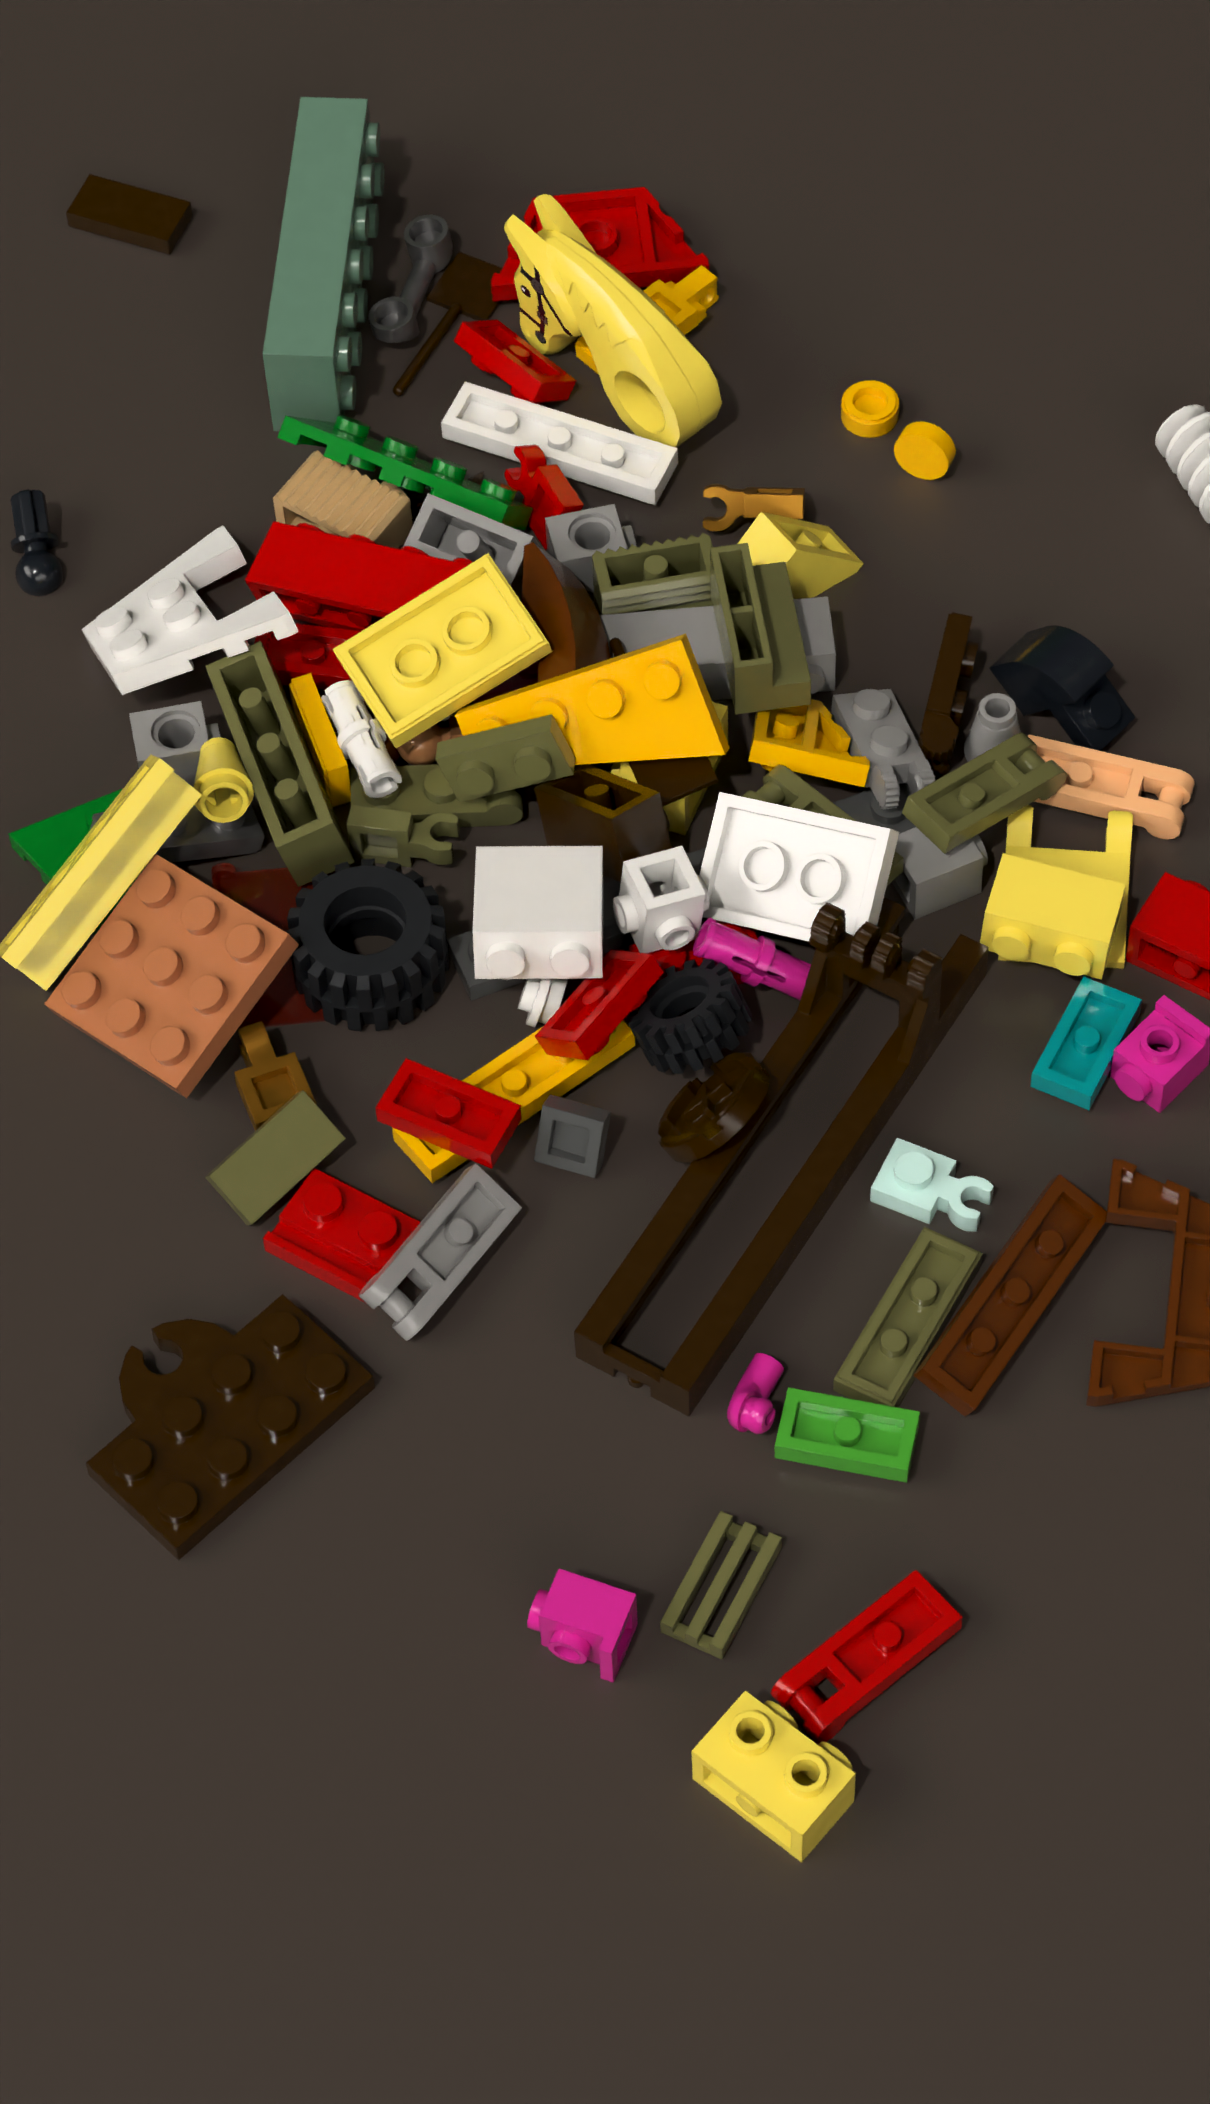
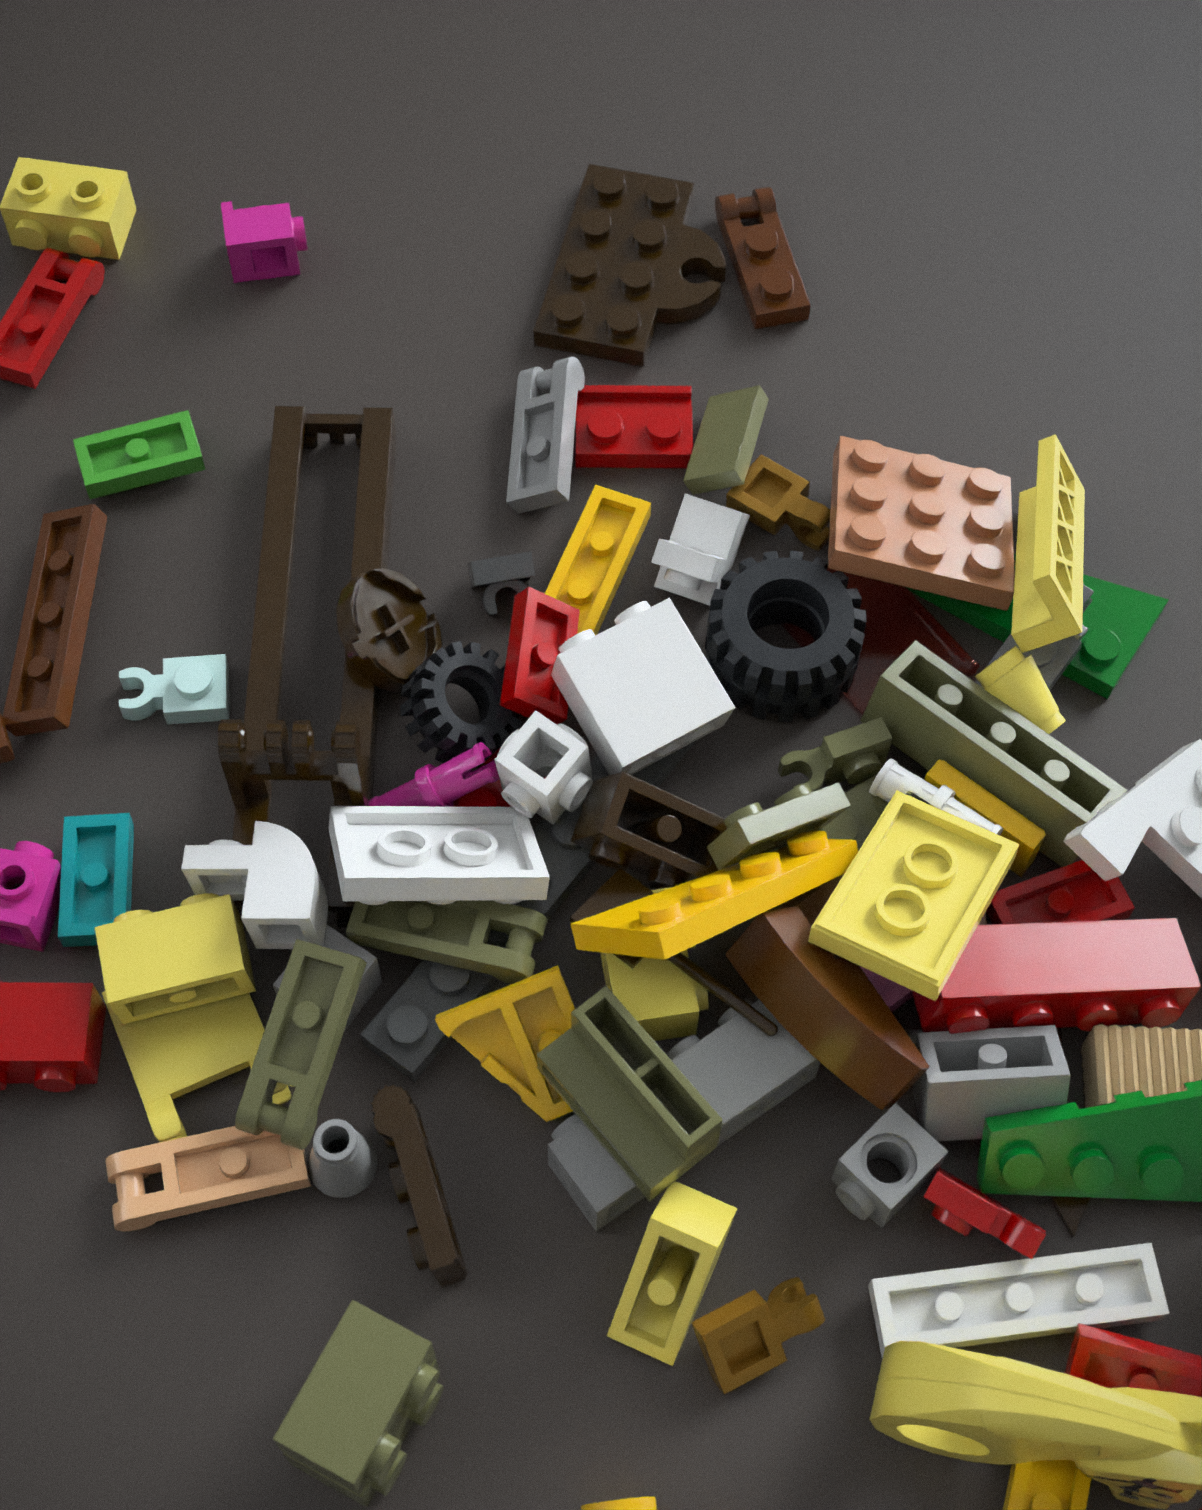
camera: 145 degrees right, 5 degrees up
light grey brick [129,701,220,787] -> none
red plate [375,1058,522,1169] -> none
olive brick [592,533,713,615] -> none
olive tile [660,1511,782,1660] -> none
dark pink arm [727,1353,784,1434] -> none
light grey hinge [831,689,935,810] -> none
olive tile [833,1227,983,1408] -> none
black brick [989,625,1135,751] -> none
none -> white brick [181,821,328,949]
none -> olive piece [273,1300,444,1507]
none -> white brick [651,494,750,606]
none -> reddish brown plate [715,187,811,329]

